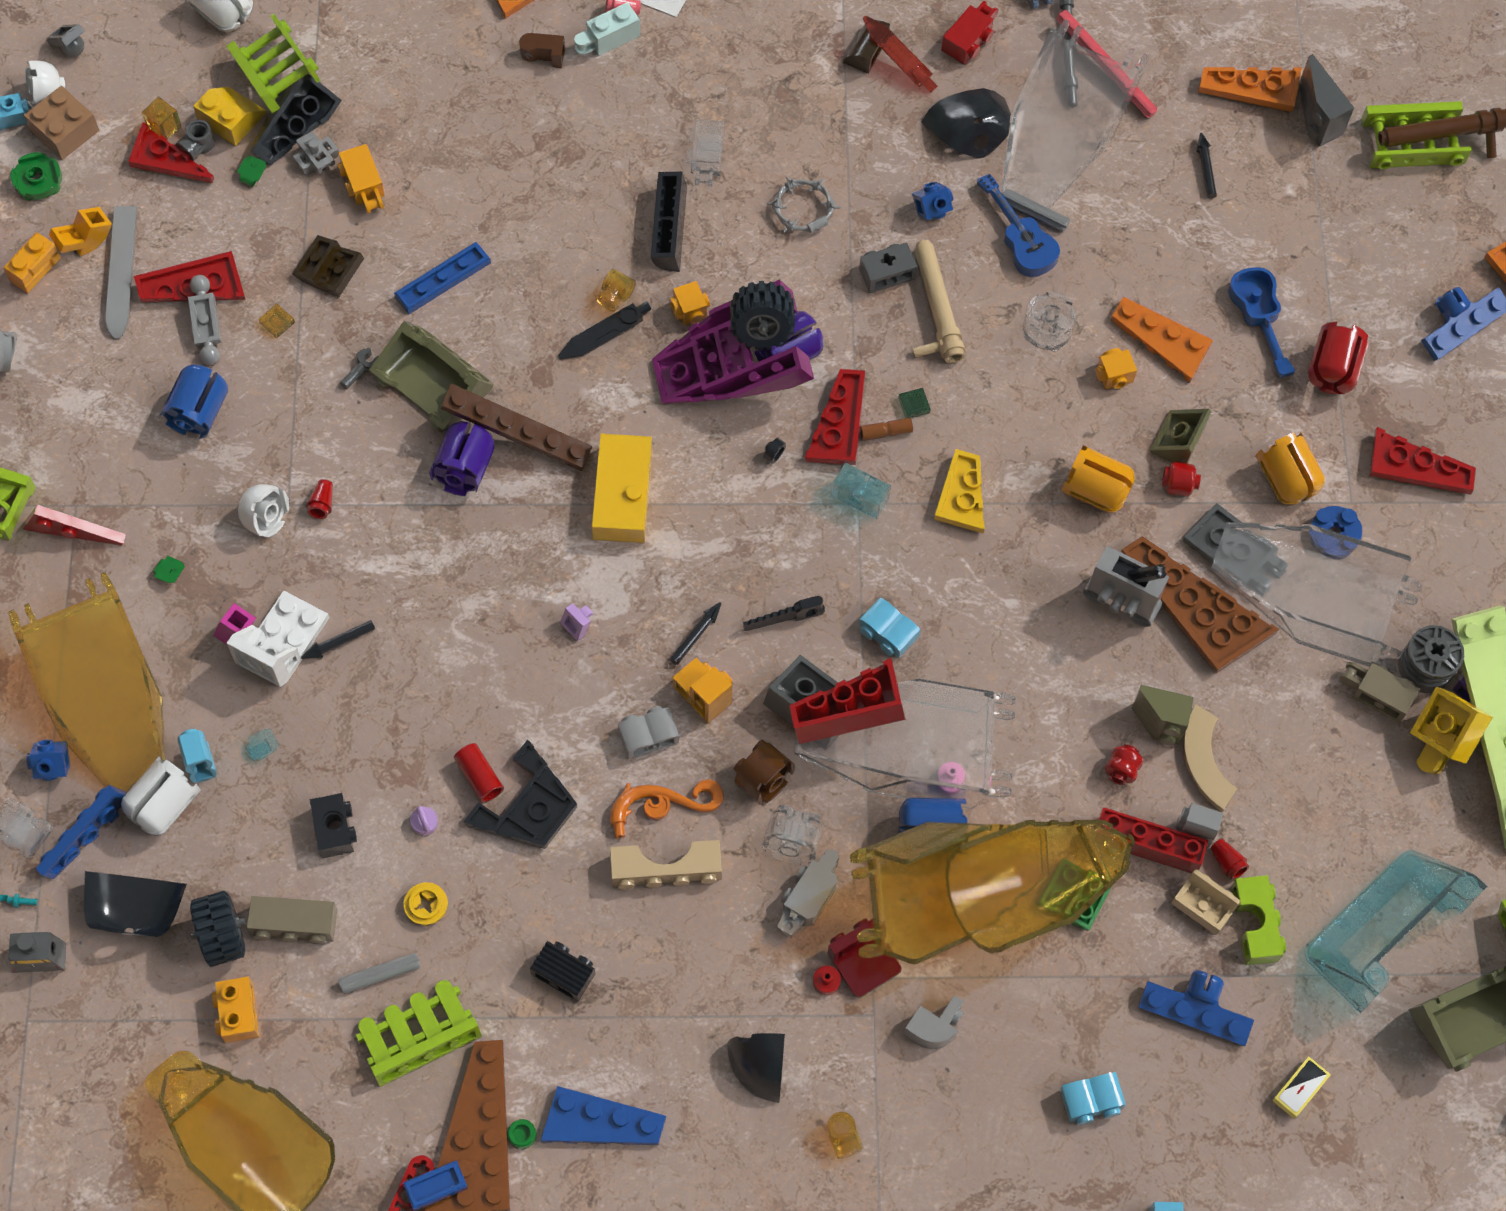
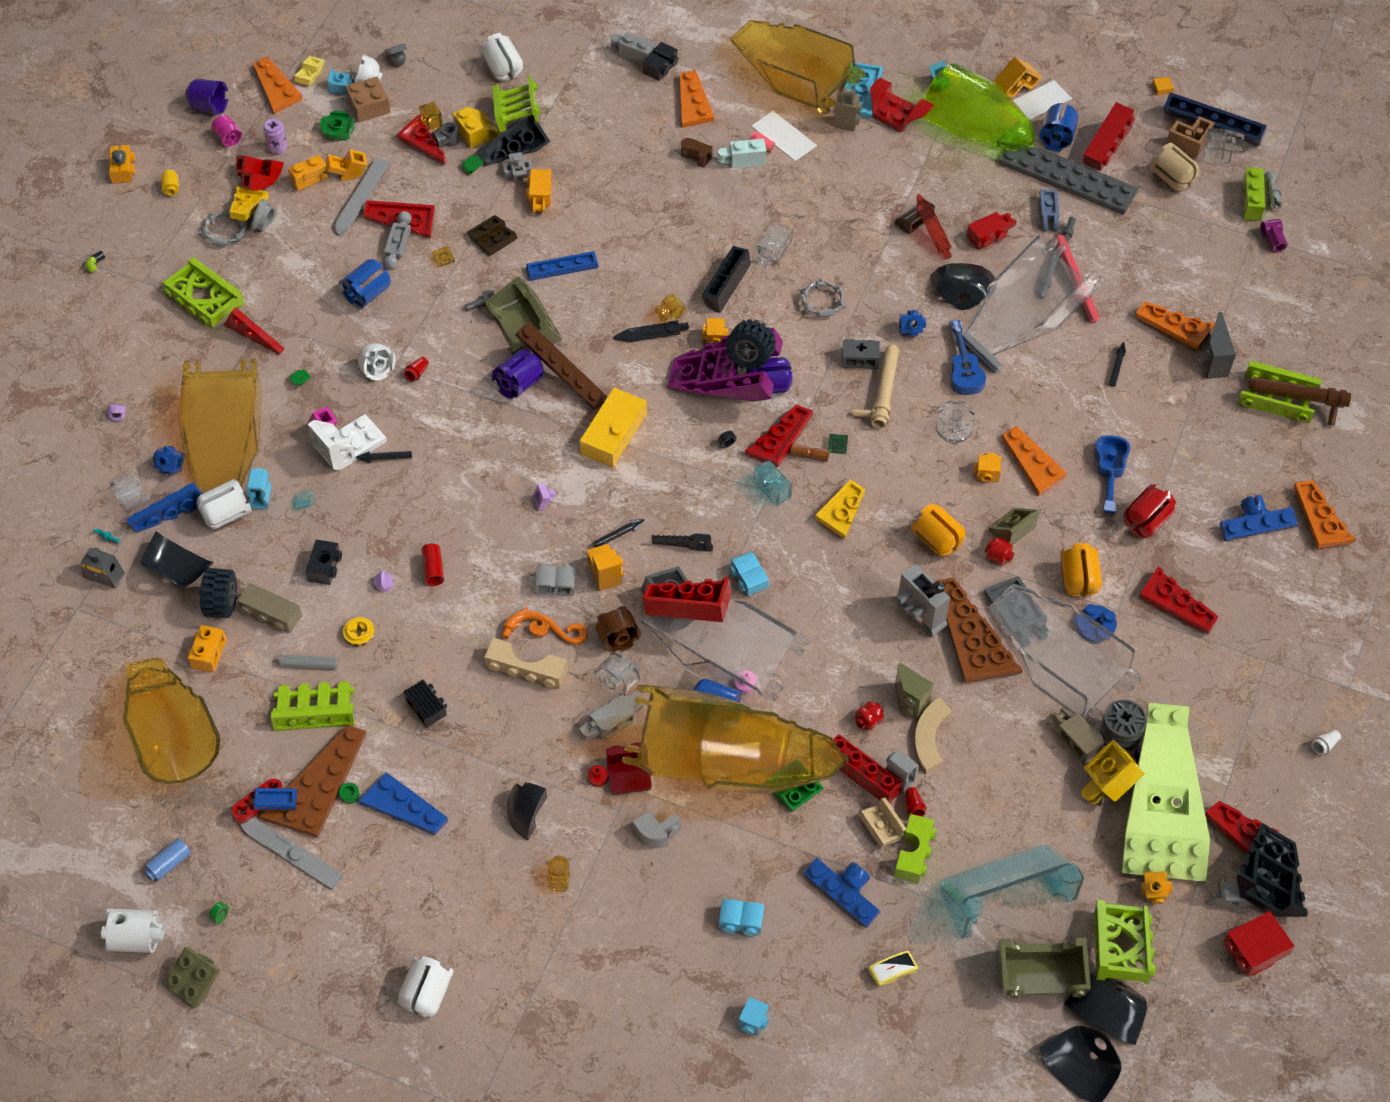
camera: 25 degrees right, 10 degrees down
black wing [464,740,577,849] -> none

